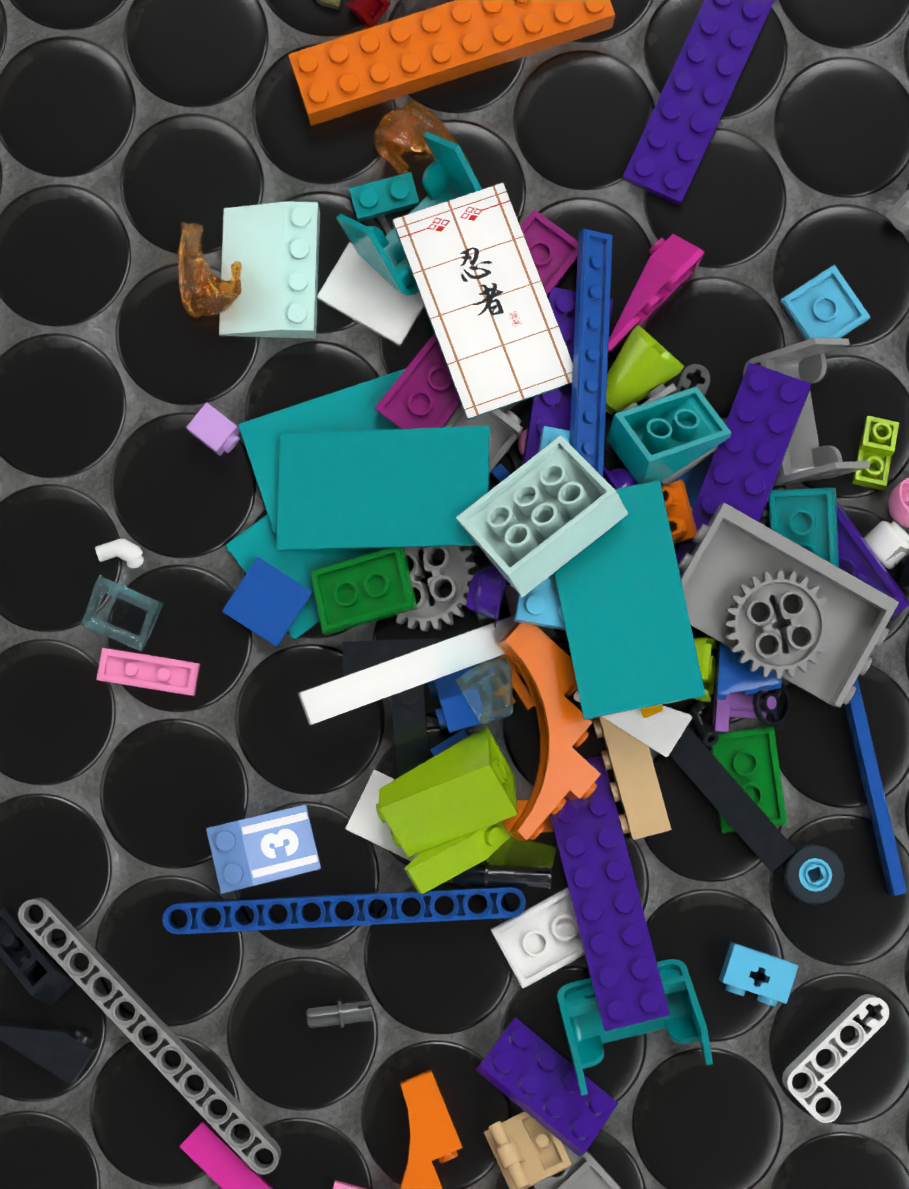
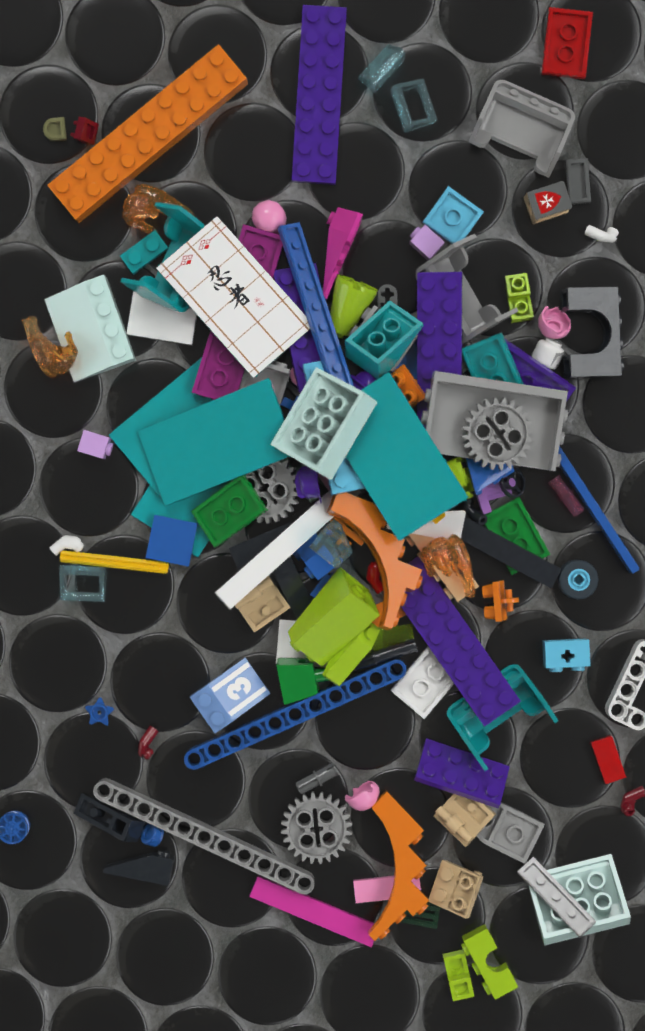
camera: 20 degrees left, 5 degrees up
bright pink tile [96,648,200,696] -> none
none -> yellow axle [60,550,169,574]
none -> blue plate [85,698,114,725]
none -> dark red arm [138,726,158,760]
none -> blue tile [141,824,164,847]
none -> tan plate [235,575,291,632]
none -> bright pink hair [252,200,287,234]
none -> green torso [277,658,329,705]
none -> light grey gear [281,791,352,864]
none -> bright pink hair [345,781,380,811]
none -> clear light blue tile [358,44,405,93]
none -> red arm [366,561,383,594]
none -> clear light blue tile [390,79,438,133]
none -> lavender brick [409,225,445,261]
none -> clear orange hair [420,534,475,598]
none -> orange hips [482,580,519,622]
none -> clear pink axle [548,475,584,516]
none -> red tile [590,735,626,784]

